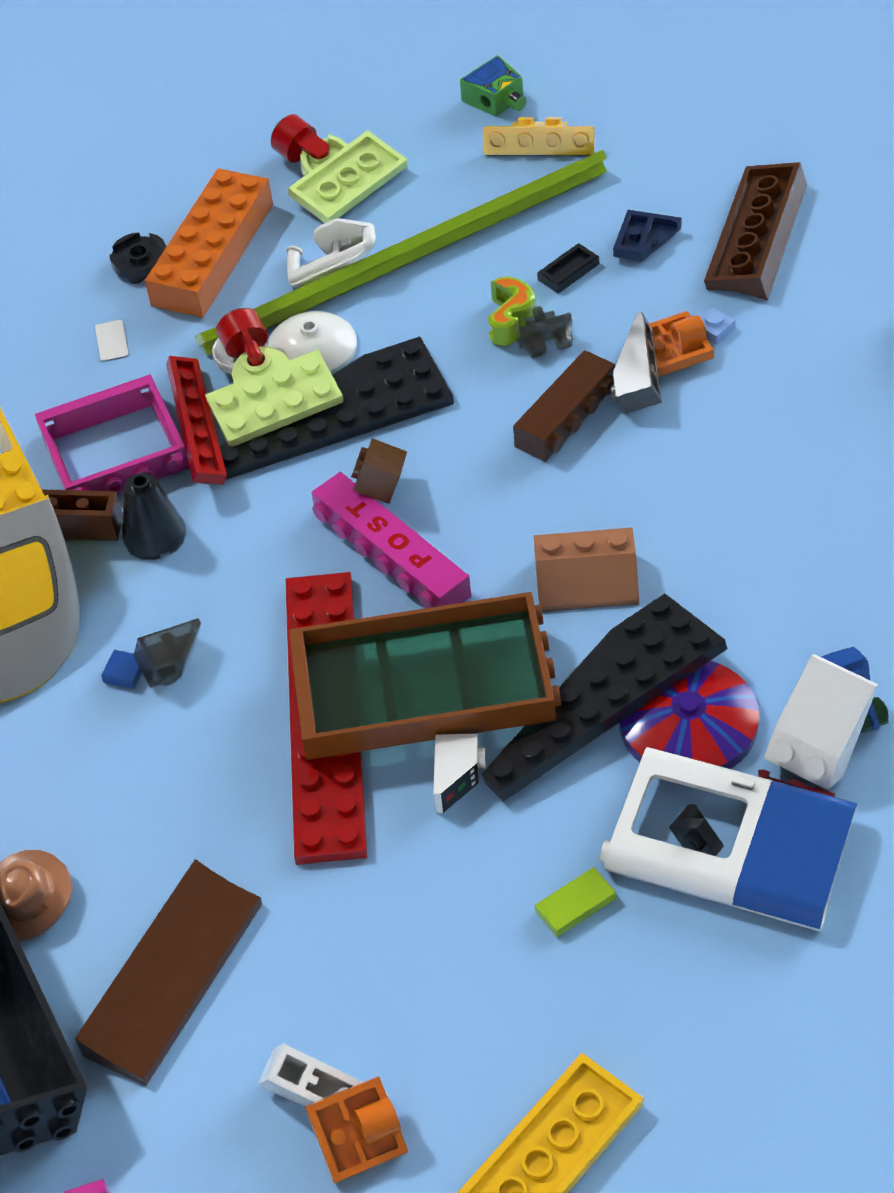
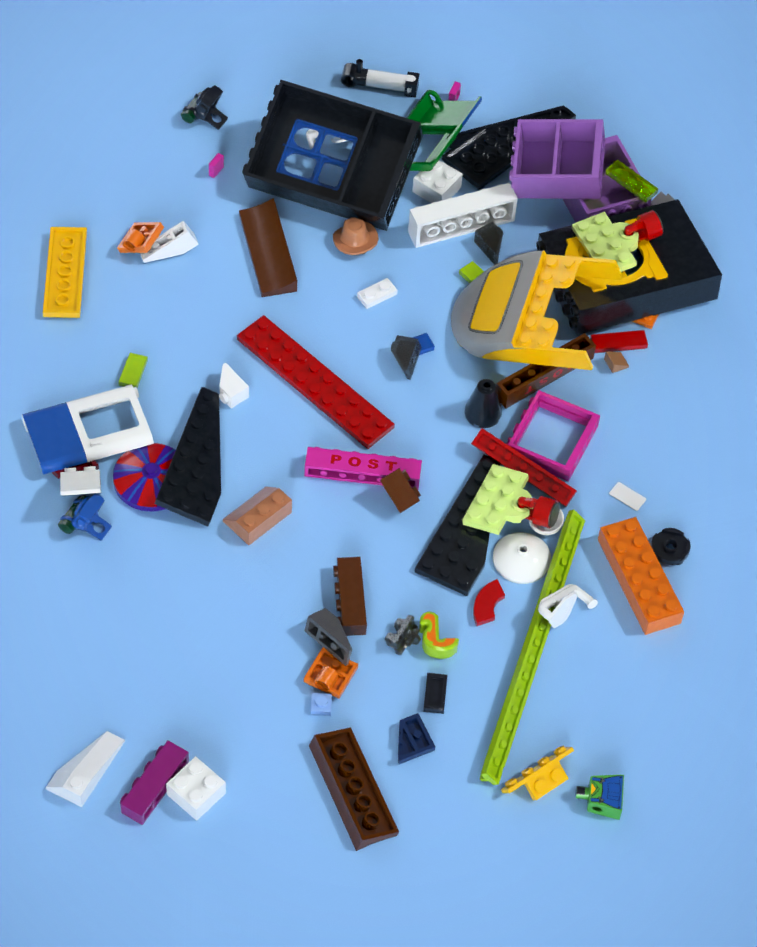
camera: 130 degrees right, 5 degrees up
yellowish green plate [271,114,408,223] -> none
clear green window [289,592,561,760] -> none
black bracket [669,804,724,856] -> none
none -> white plate [357,278,398,309]
none -> red tile [473,579,505,626]

